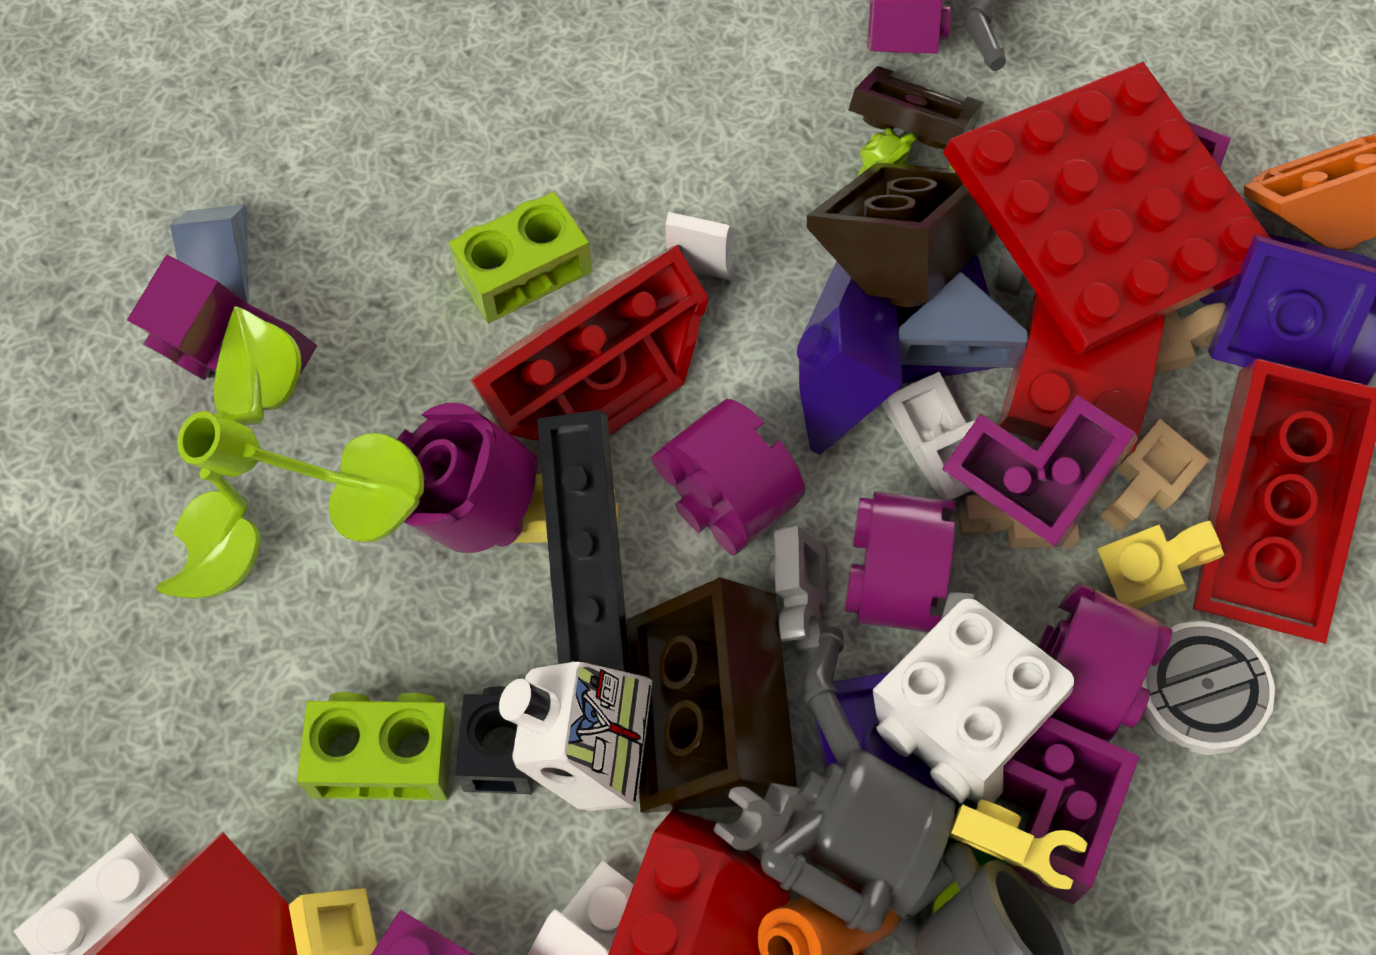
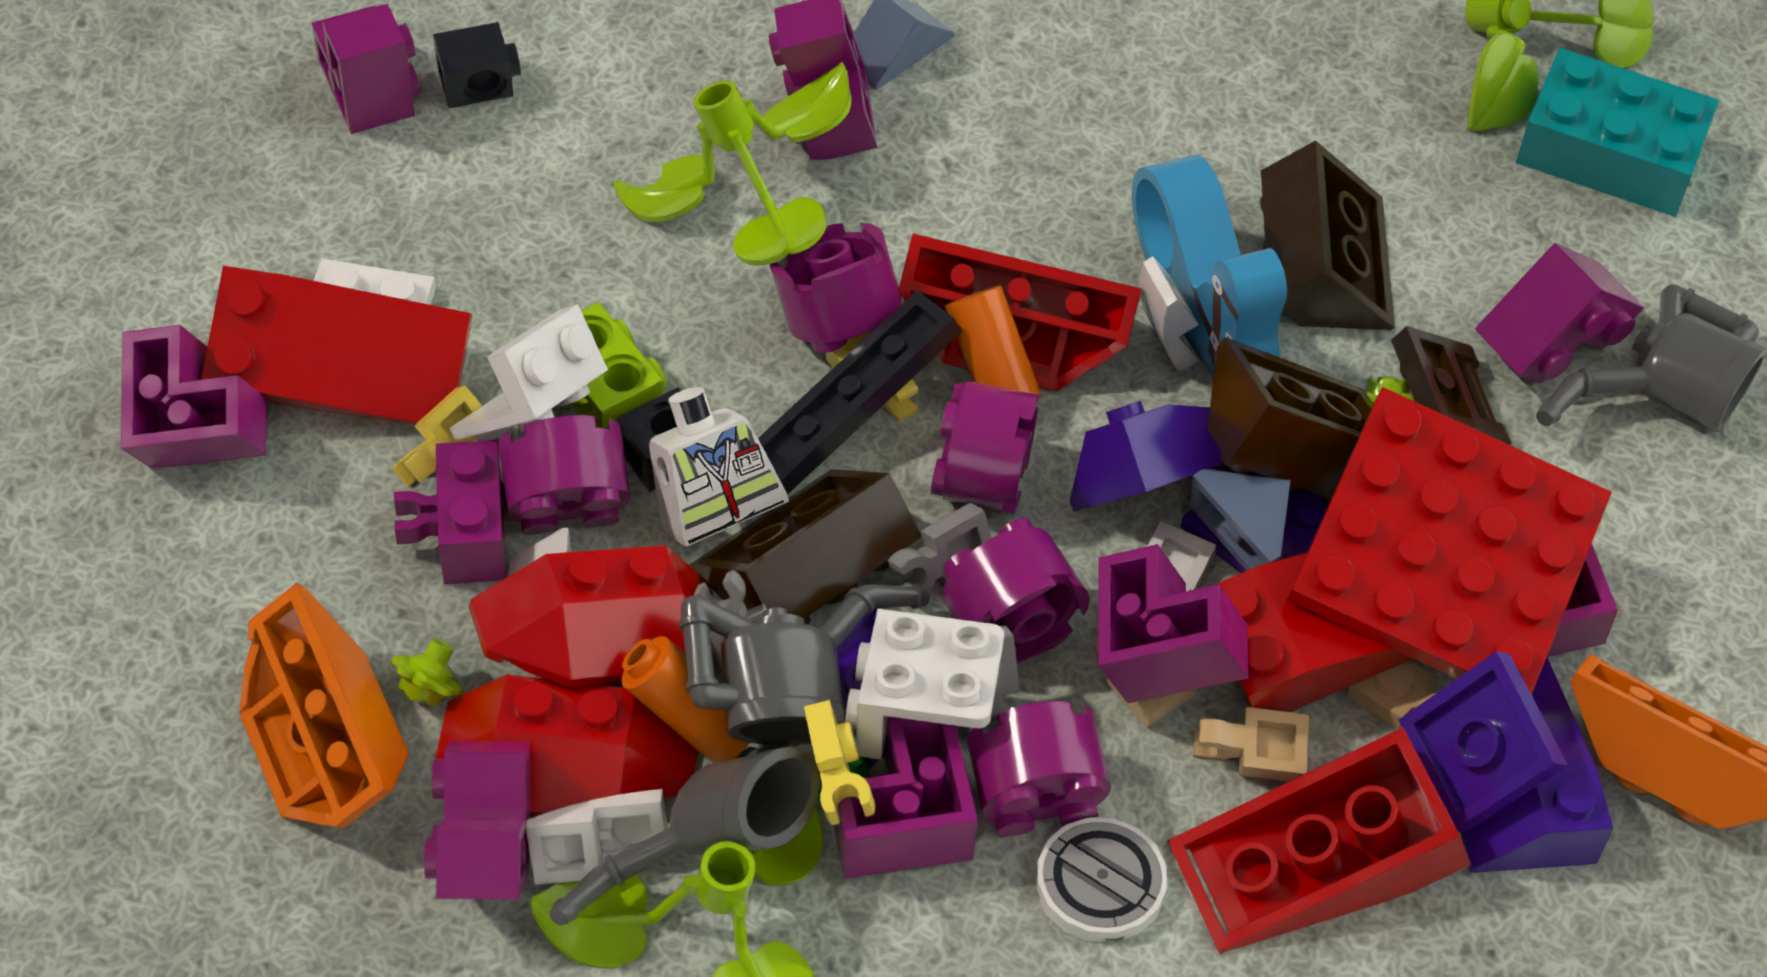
camera: 50 degrees right, 10 degrees down
lime brick [448,191,592,324] -> none
light yellow plate [1097,521,1225,609] -> none
none -> white bracket [449,304,608,441]
none -> magenta brick [498,415,631,535]
none -> orange brick [945,285,1042,399]
none -> dark azure animal [1132,155,1287,373]
none -> dark brown slope [1260,140,1395,330]

